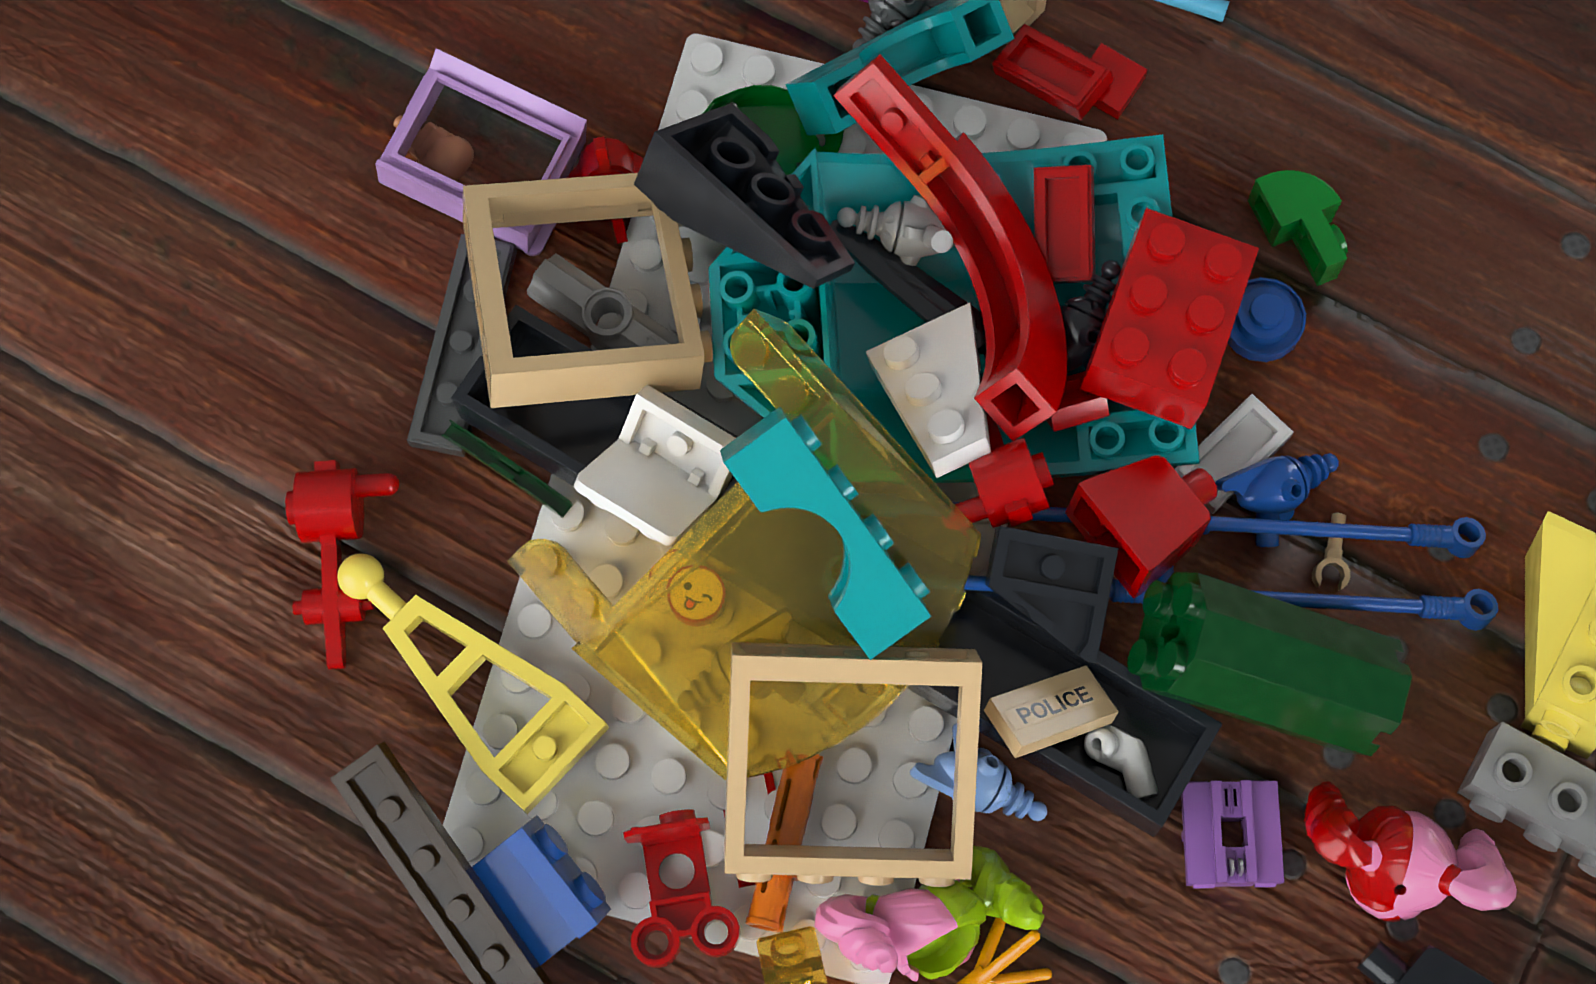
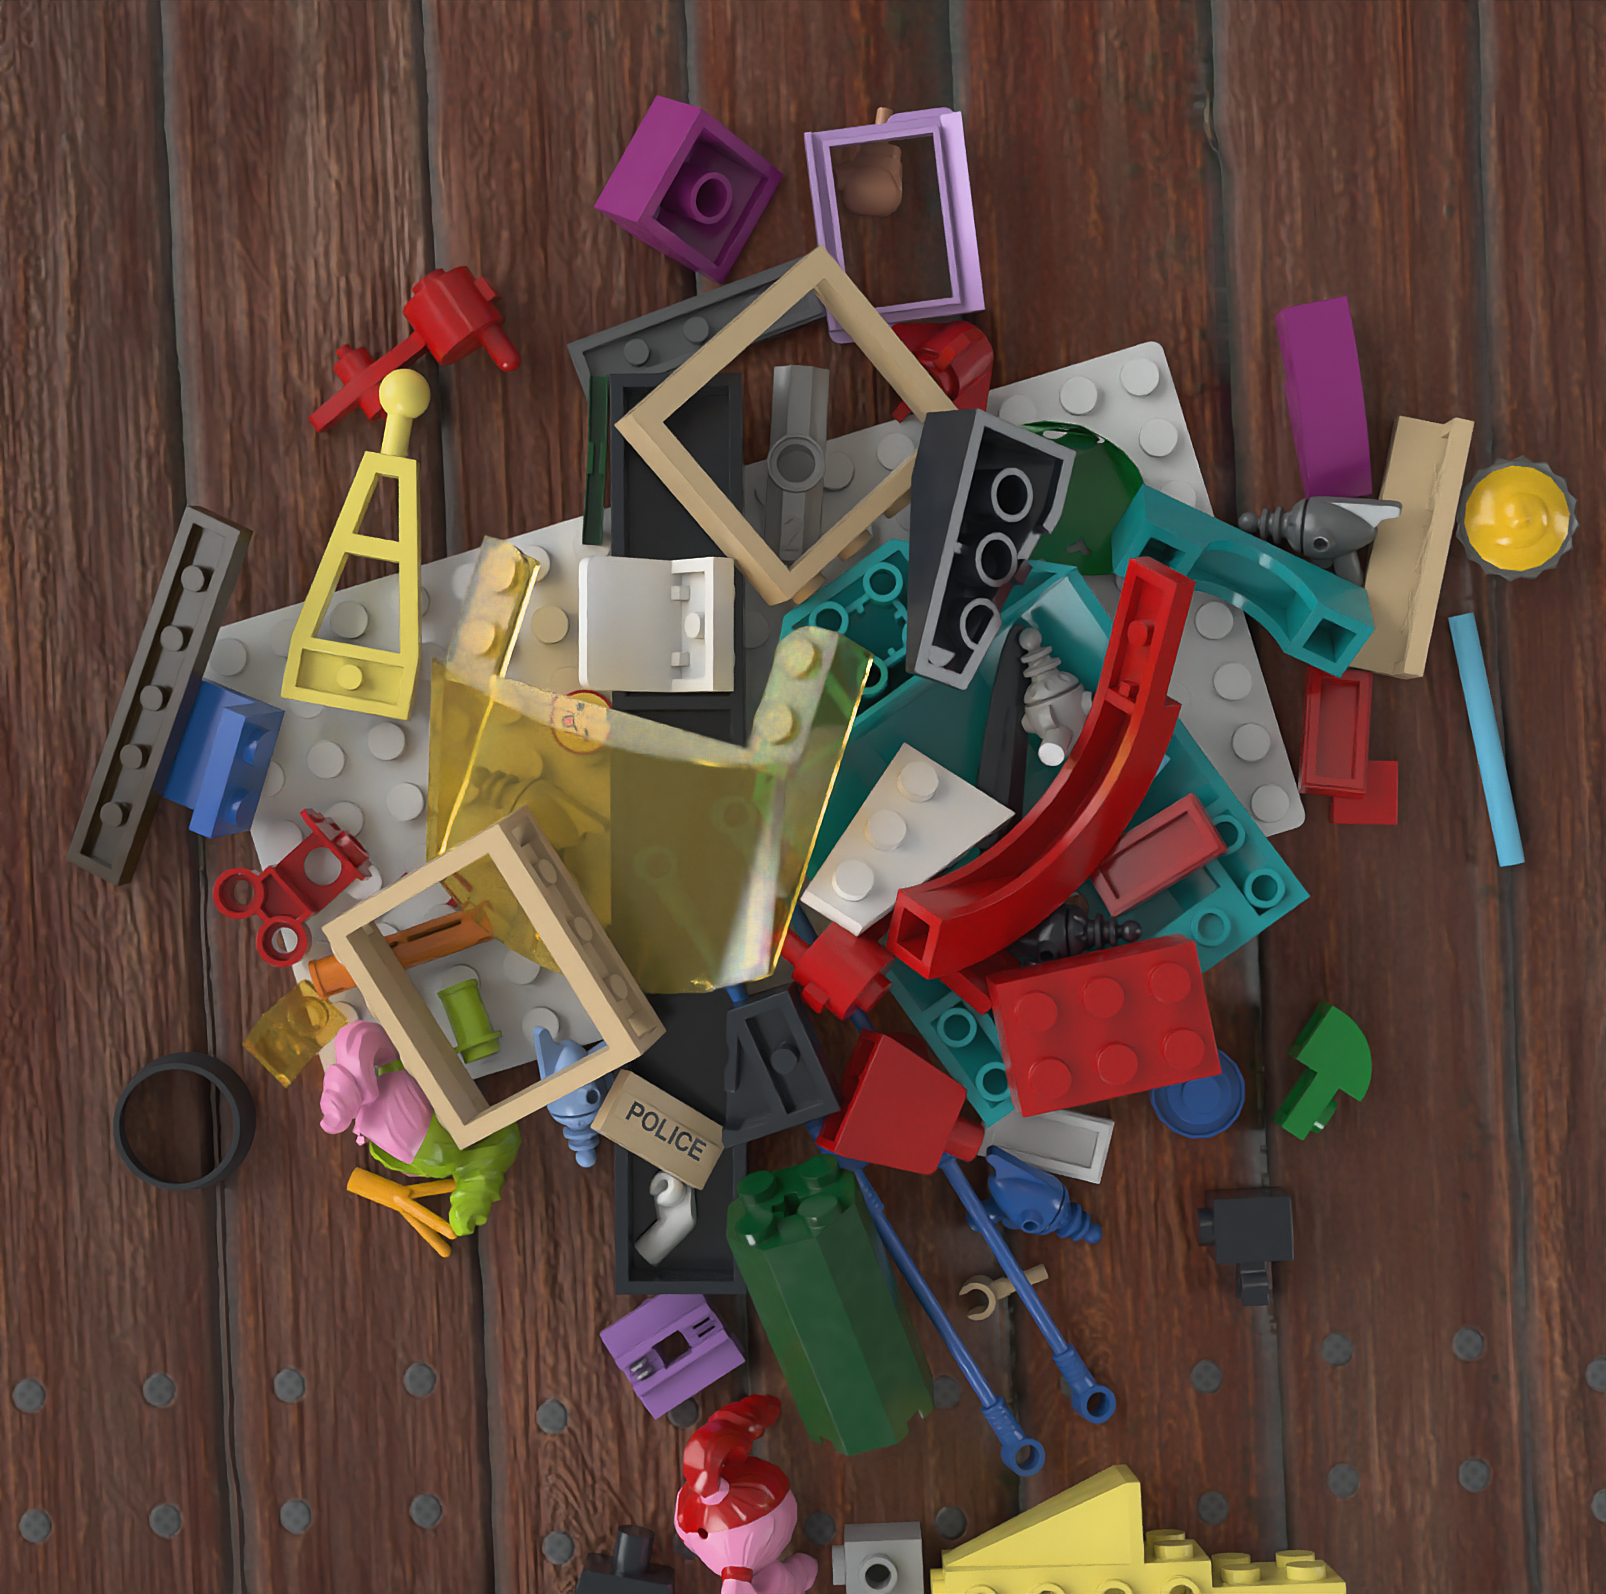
camera: 50 degrees right, 15 degrees up
teal arch [720,406,931,660] -> none
none -> lime pin [437,978,503,1064]
none -> magenta slope [594,95,784,285]
none -> black brick [1195,1186,1294,1306]

